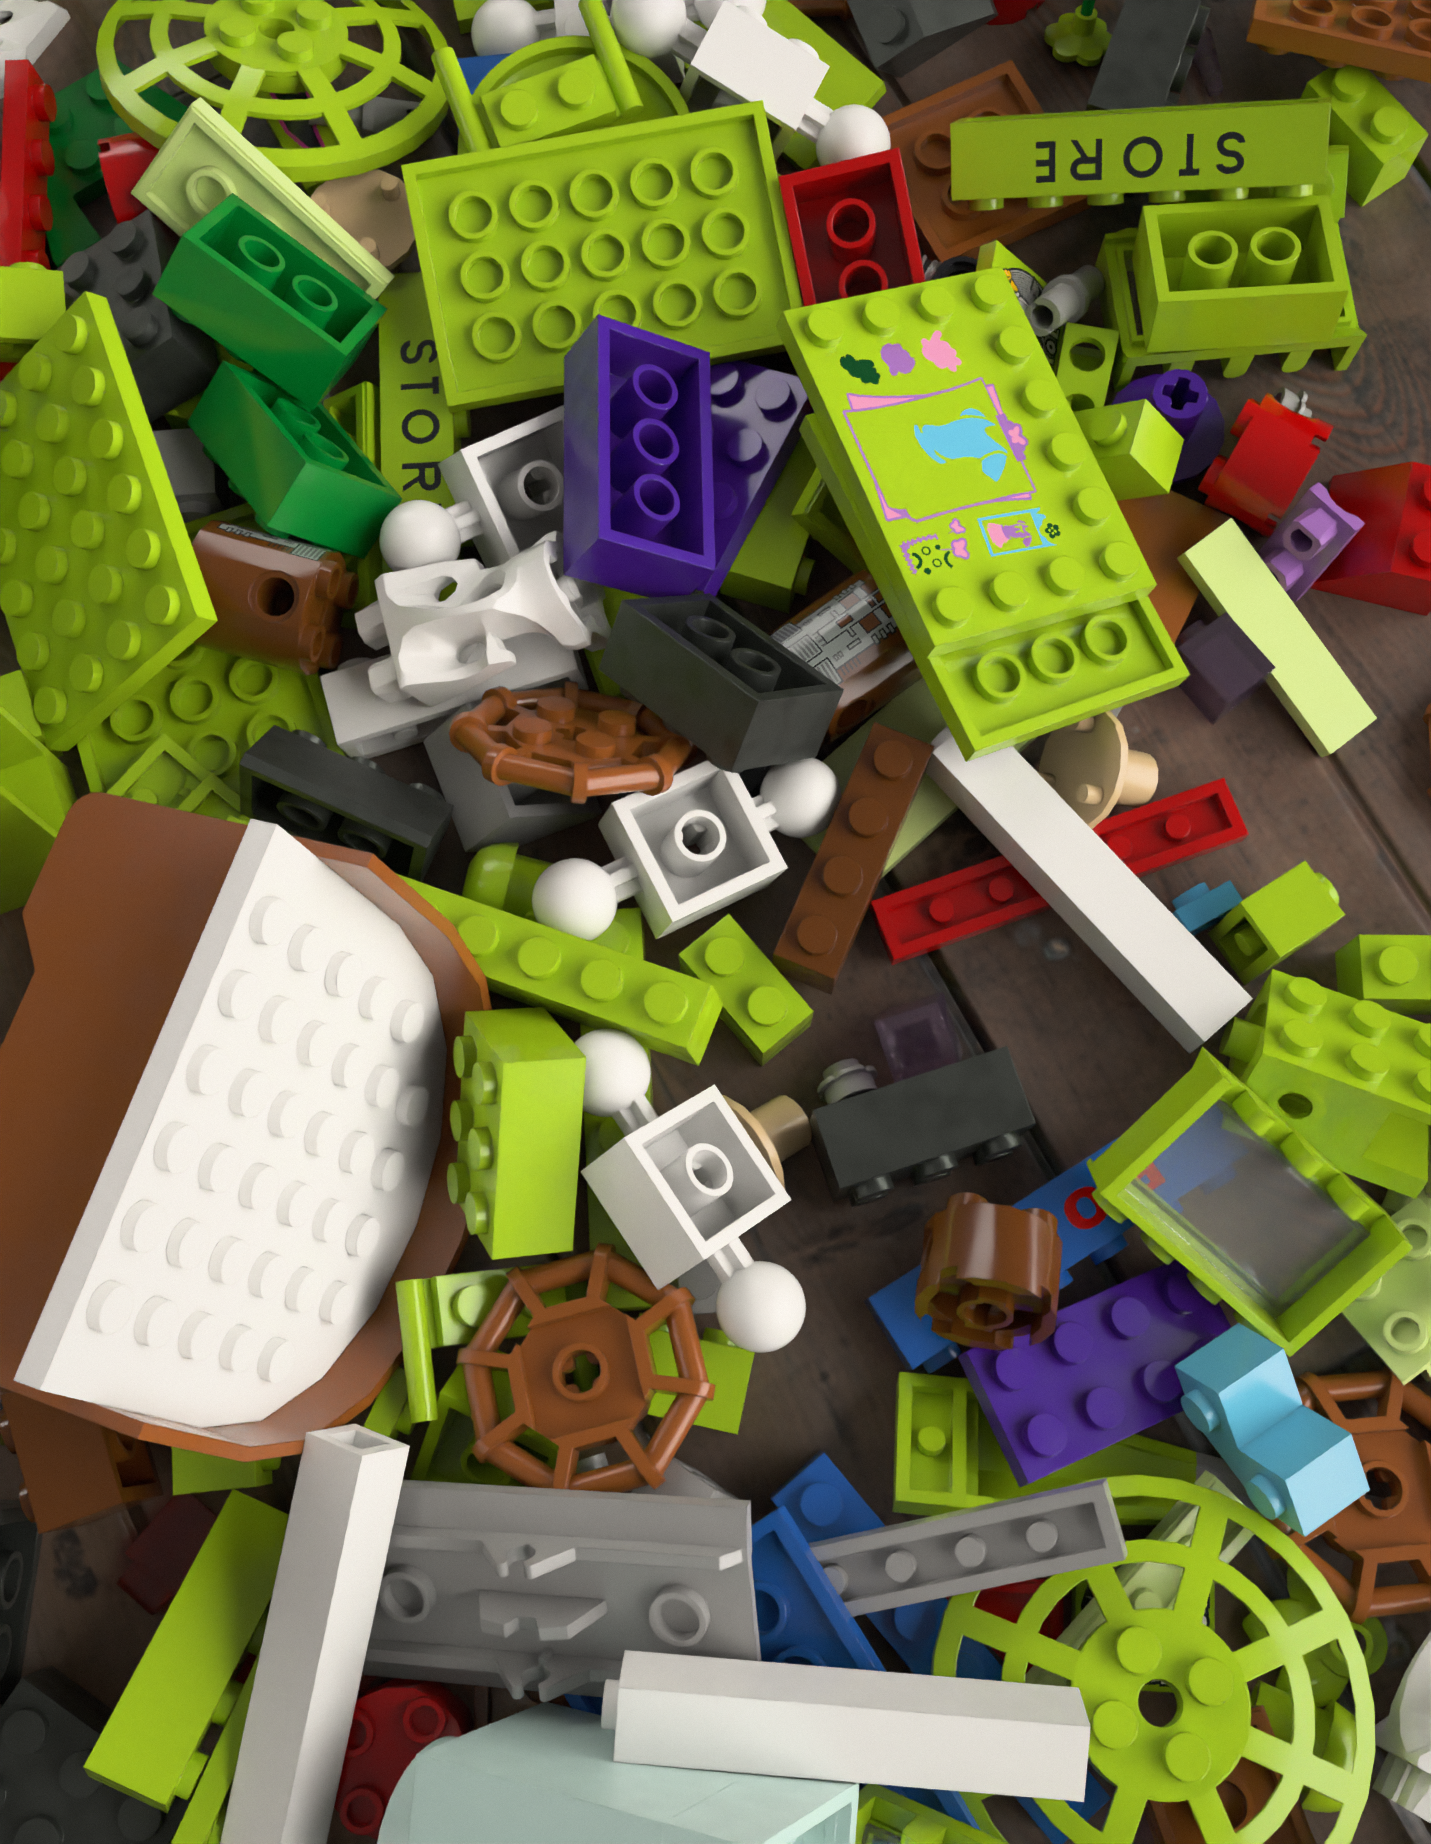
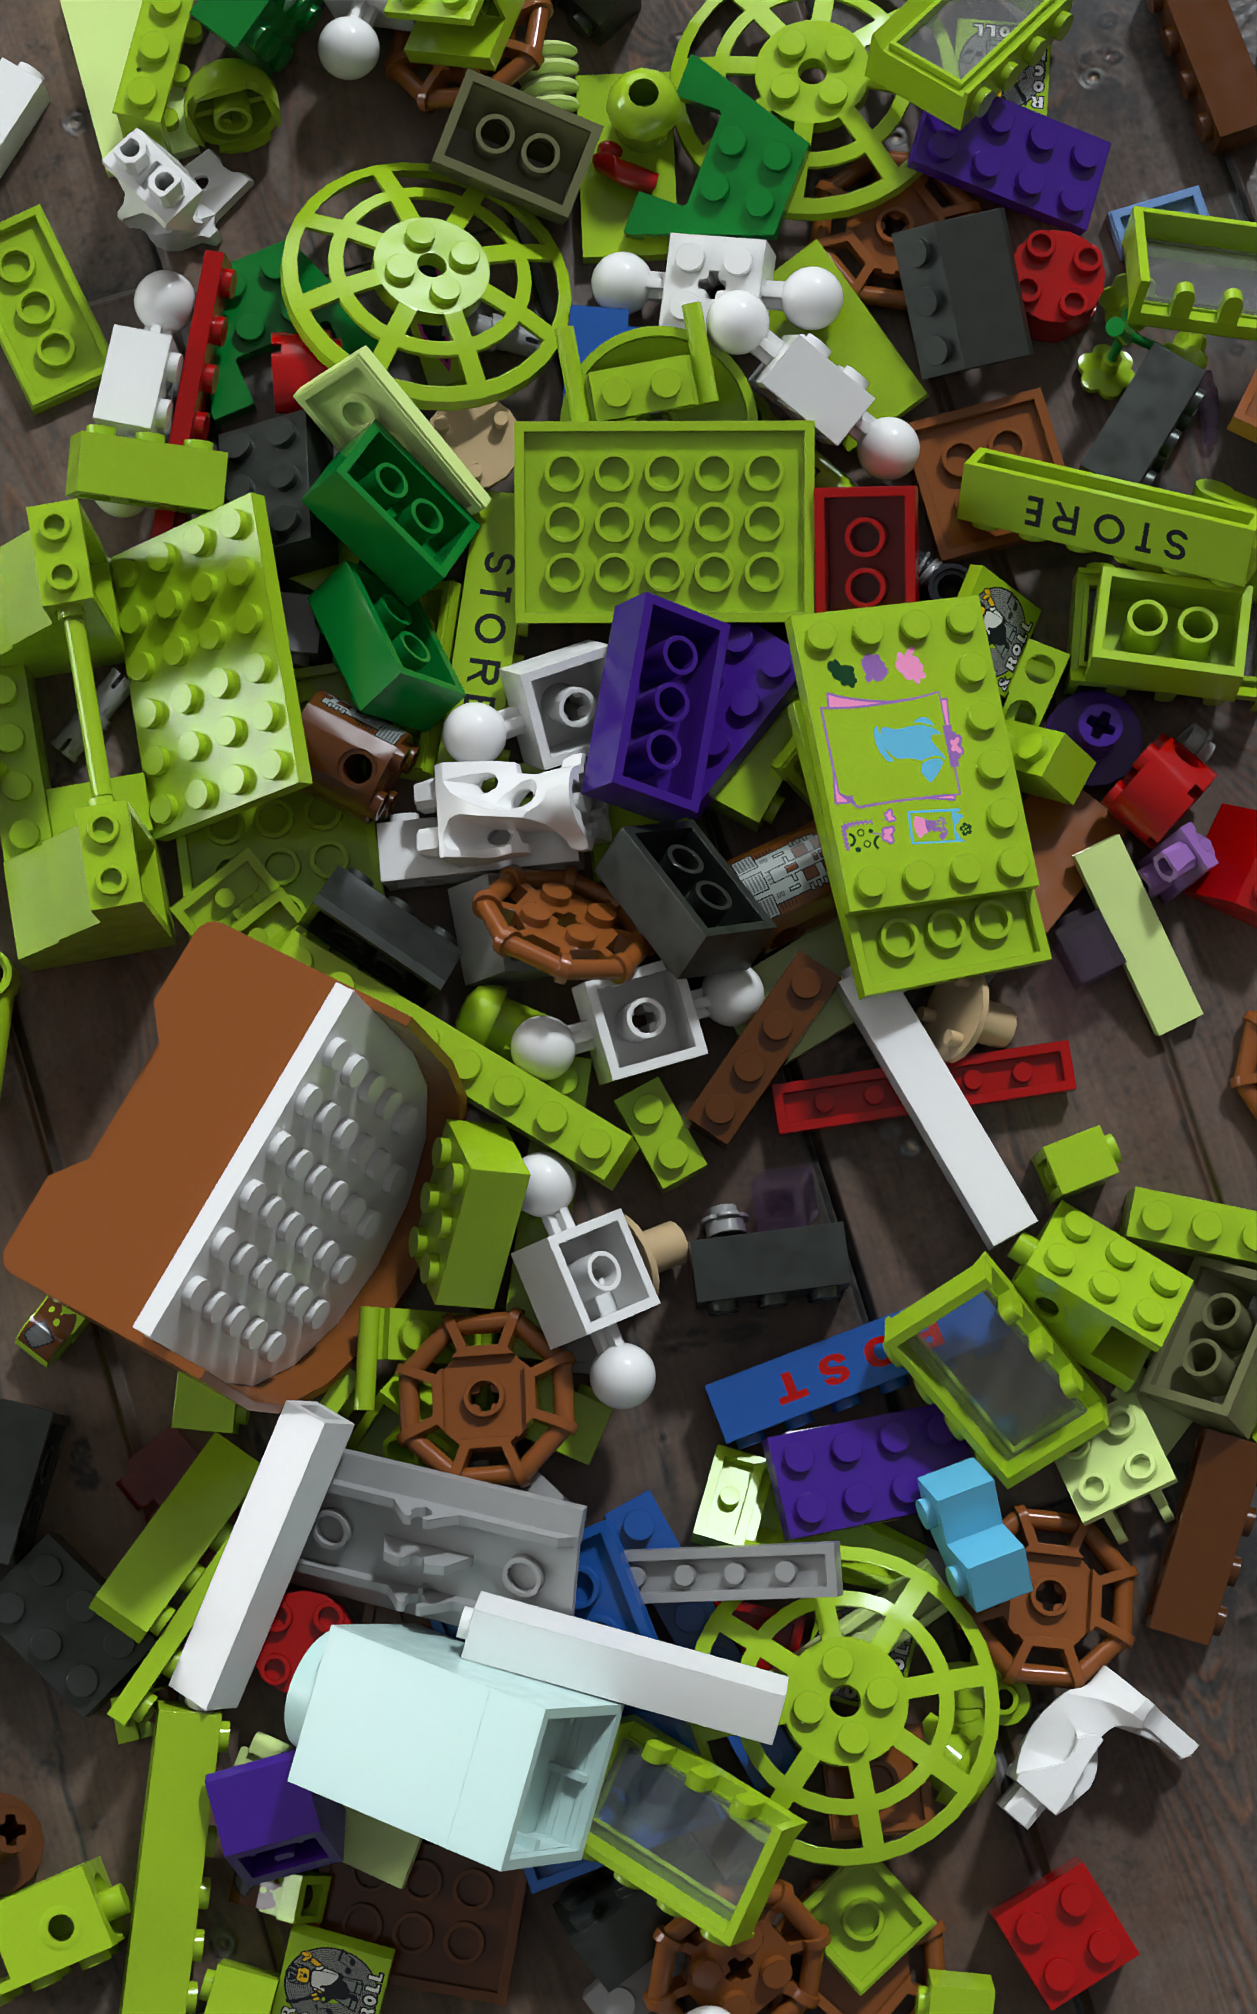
camera: 10 degrees right, 5 degrees up
reddish brown brick [0,1391,164,1534] -> none
reddish brown brick [915,1192,1063,1350] -> none
light grey pin [1024,265,1105,337] -> none
dark azure plate [1172,880,1243,936] -> none

